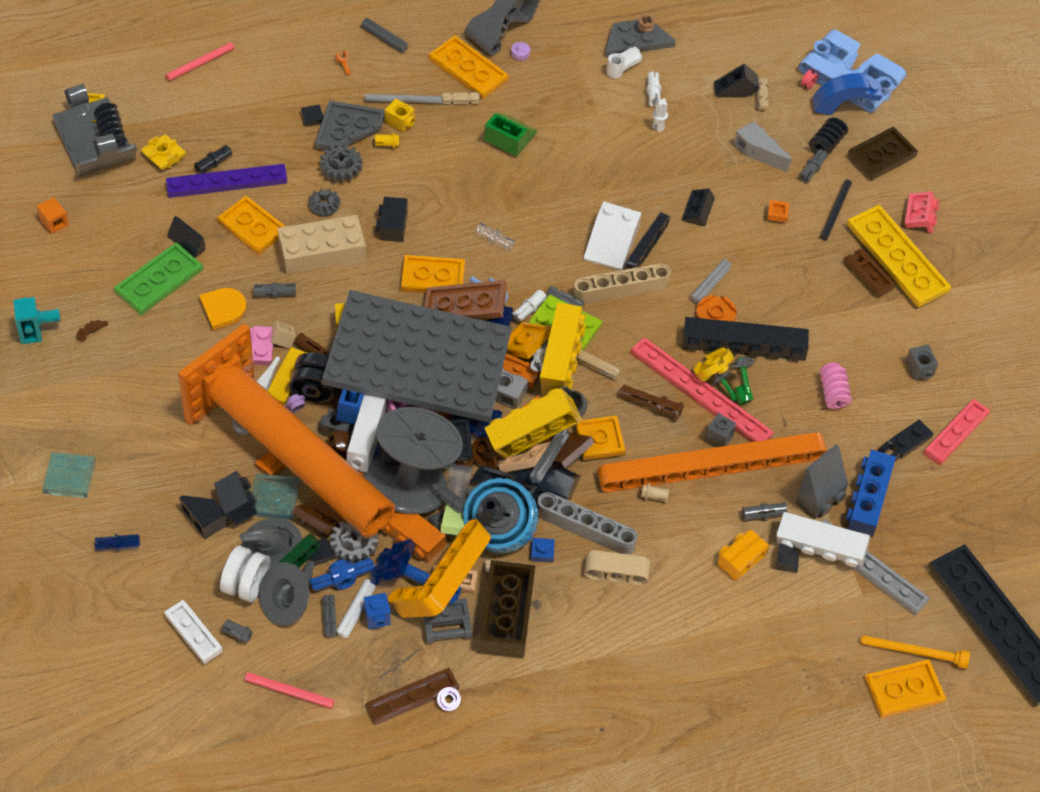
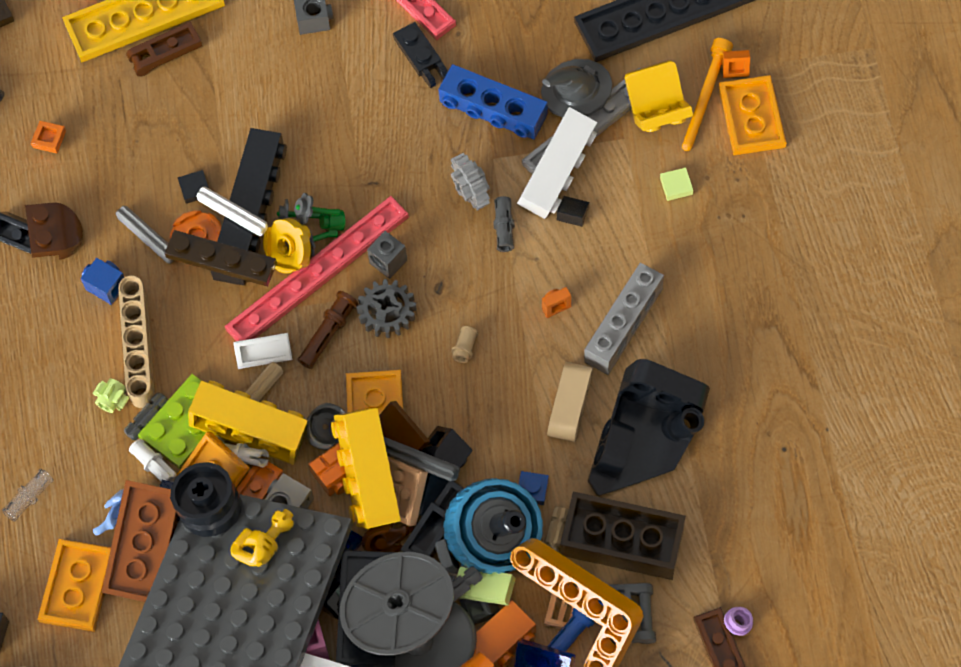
camera: 75 degrees left, 10 degrees up
light grey beam [537,493,638,555] -> none
white slope [583,201,641,271] -> none
orange beam [597,433,827,492] -> none
black beam [626,212,671,269] -> none
light orange brick [717,529,769,581] -> none
dark grey slope [796,444,848,519] -> none
black bar [820,180,852,241] -> none
bright pink piece [820,362,852,409] -> none
none -> reddish brown slope [25,202,83,260]
none -> blue brick [81,258,125,305]
none -> yellowish green gear [93,378,129,413]
none -> dark brown plate [164,230,277,287]
none -> black wheel [170,462,242,537]
none -> black tile [177,170,209,204]
none -> white axle [197,187,268,236]
none -> yellow piece [230,509,294,567]
none -> white tile [233,333,293,369]
none -> dark grey gear [357,279,417,338]
none -> light grey gear [450,153,490,210]
none -> dark grey piece [541,59,613,118]
none -> orange plate [542,287,571,318]
none -> light grey brick [584,263,664,375]
none -> black panel [588,359,710,496]
none -> yellow bracket [625,60,693,132]
none -> yellowish green tile [660,168,693,201]
none -> orange plate [722,50,750,78]

